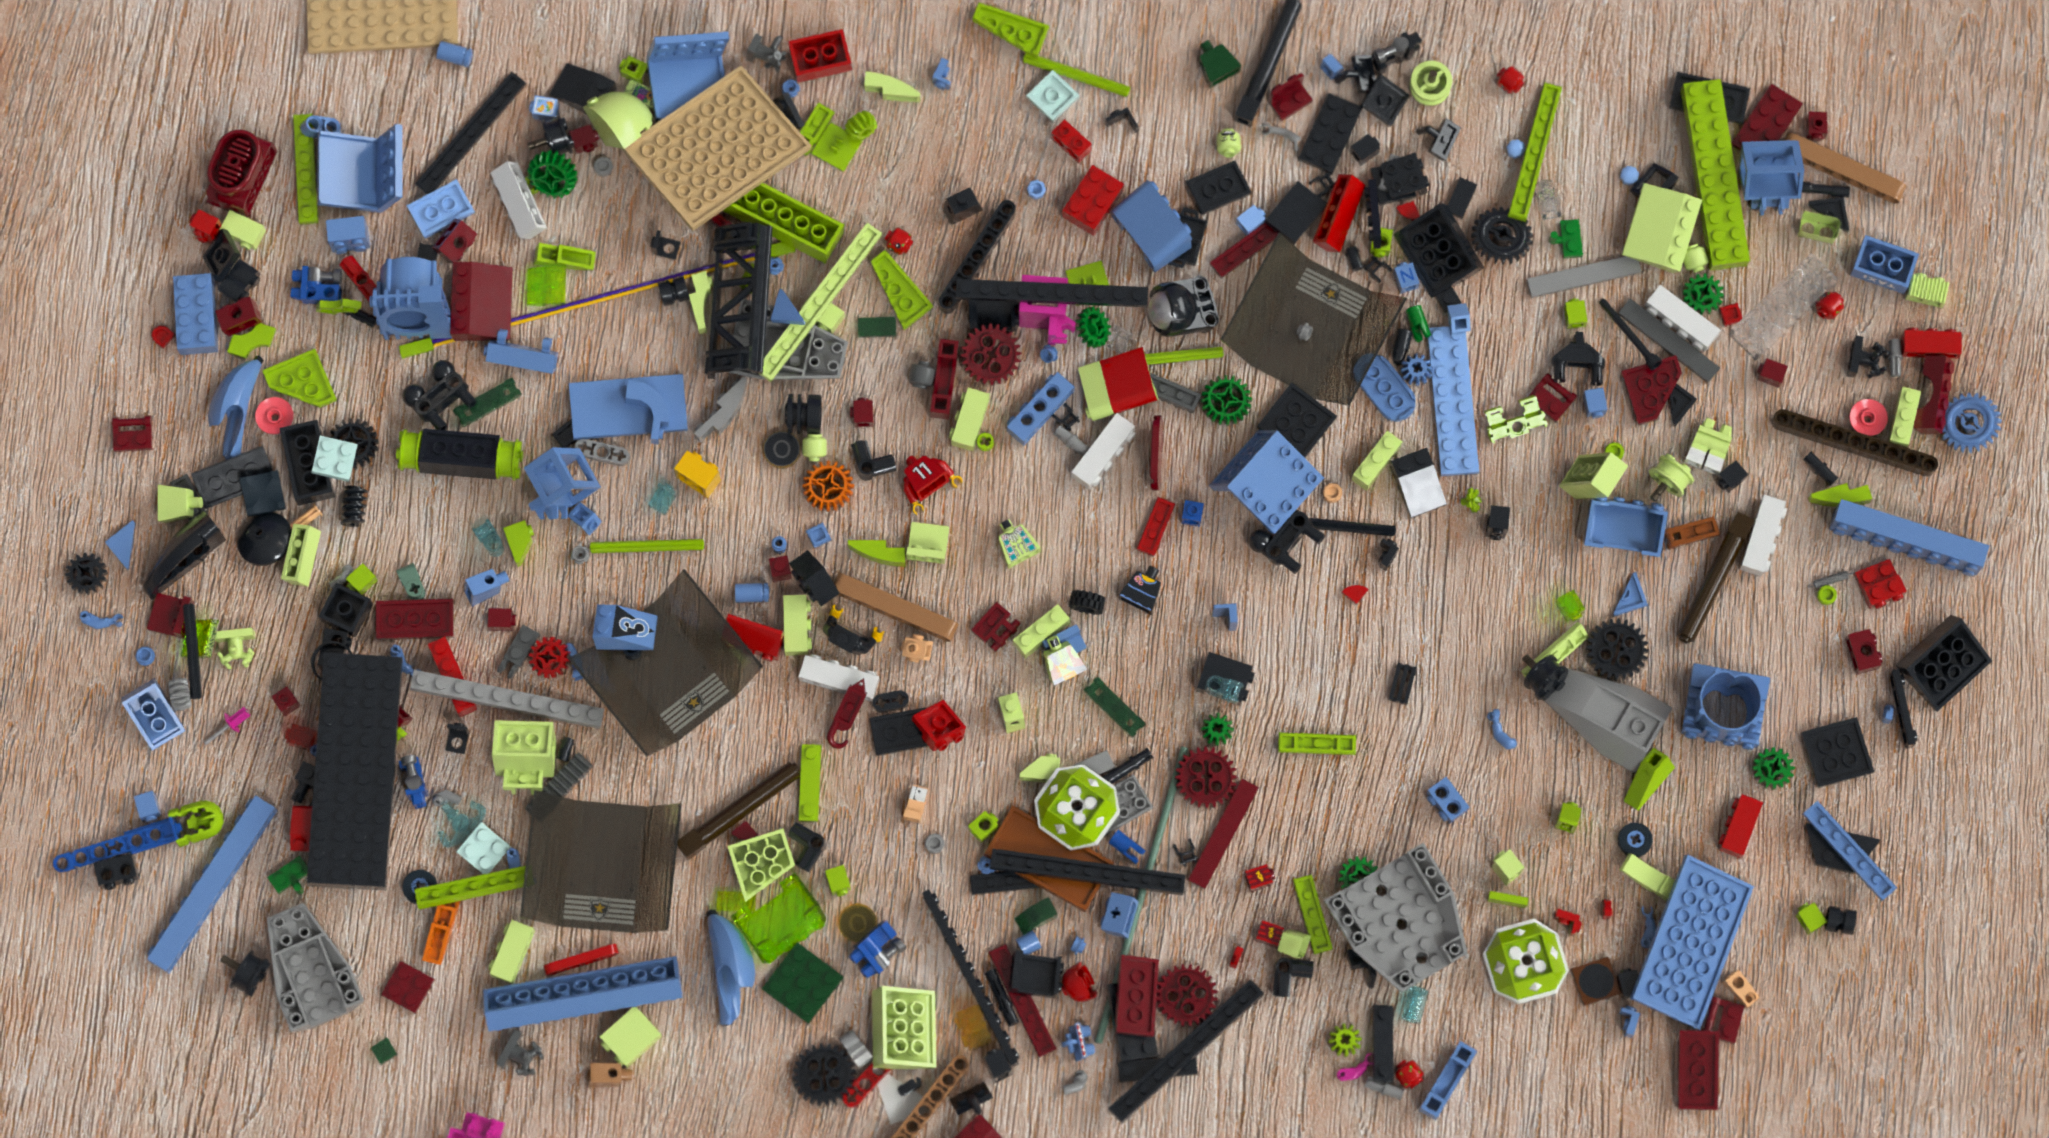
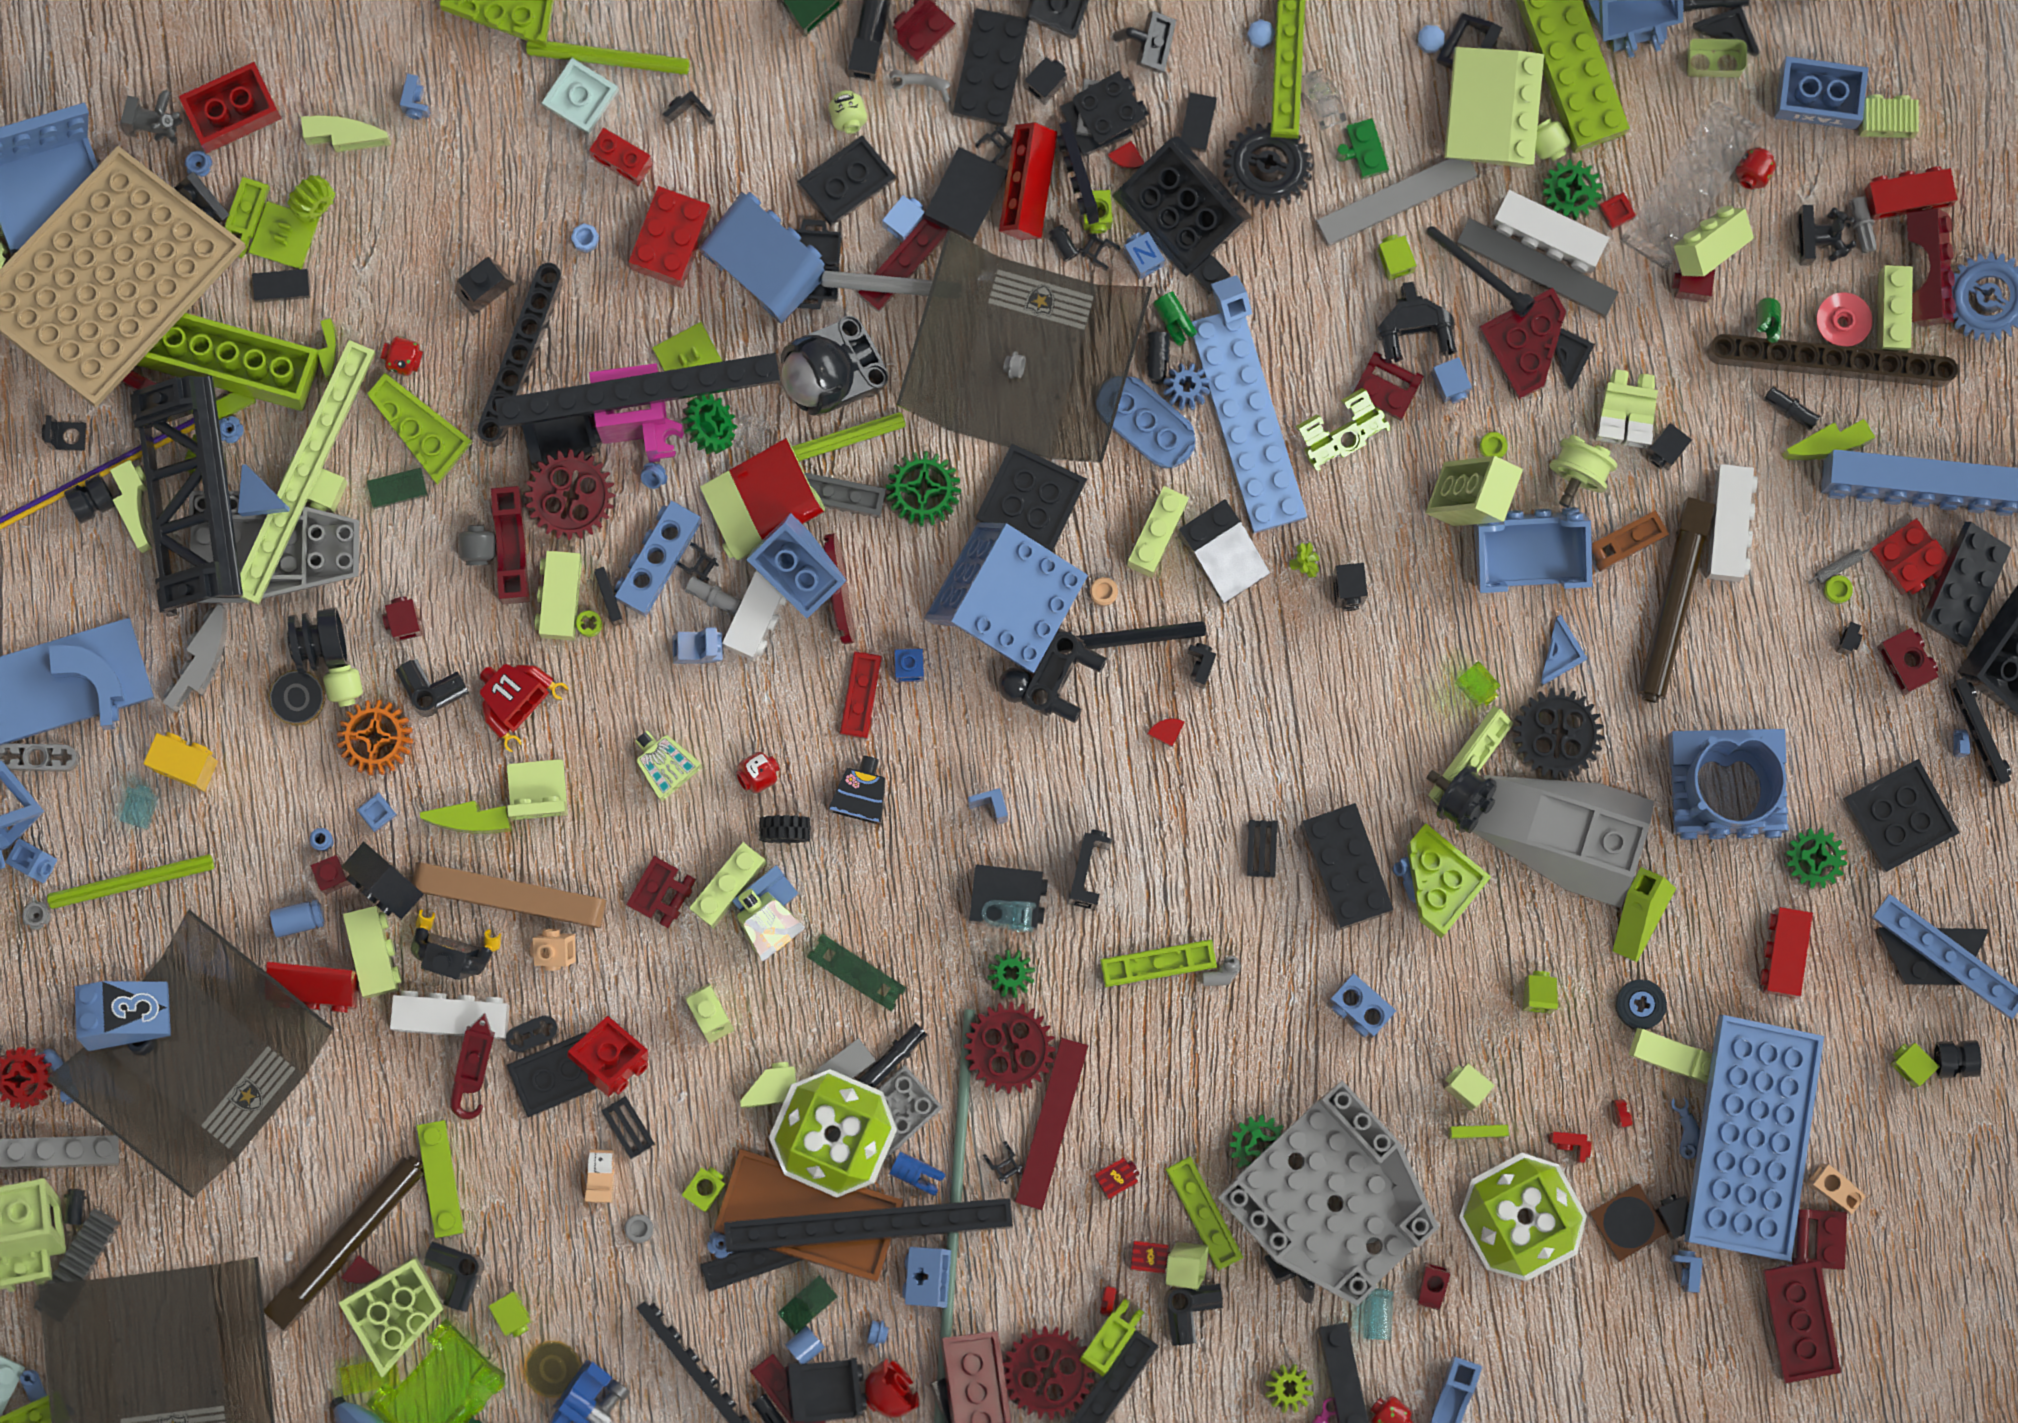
camera: 15 degrees left, 5 degrees up
none -> black tile [252,269,311,303]
none -> lime slope [317,318,339,382]
none -> black tile [594,566,624,626]
none -> black tile [601,1096,656,1160]
none -> medium blue brick [672,628,723,664]
none -> head [736,752,780,794]
none -> medium blue slope [746,513,846,619]
none -> light grey axle [822,271,960,299]
none -> black panel [1069,829,1112,910]
none -> lime hinge [1080,1298,1145,1376]
none -> light grey arm [1203,956,1241,986]
none -> black brick [1300,803,1394,931]
none -> lime plate [1407,823,1491,939]
none -> dark red leg [1417,1262,1451,1311]
none -> yellowish green brick [1674,206,1754,276]
none -> green hinge [1756,297,1781,343]
none -> black plate [1837,622,1863,656]
none -> black plate [1920,522,2012,647]

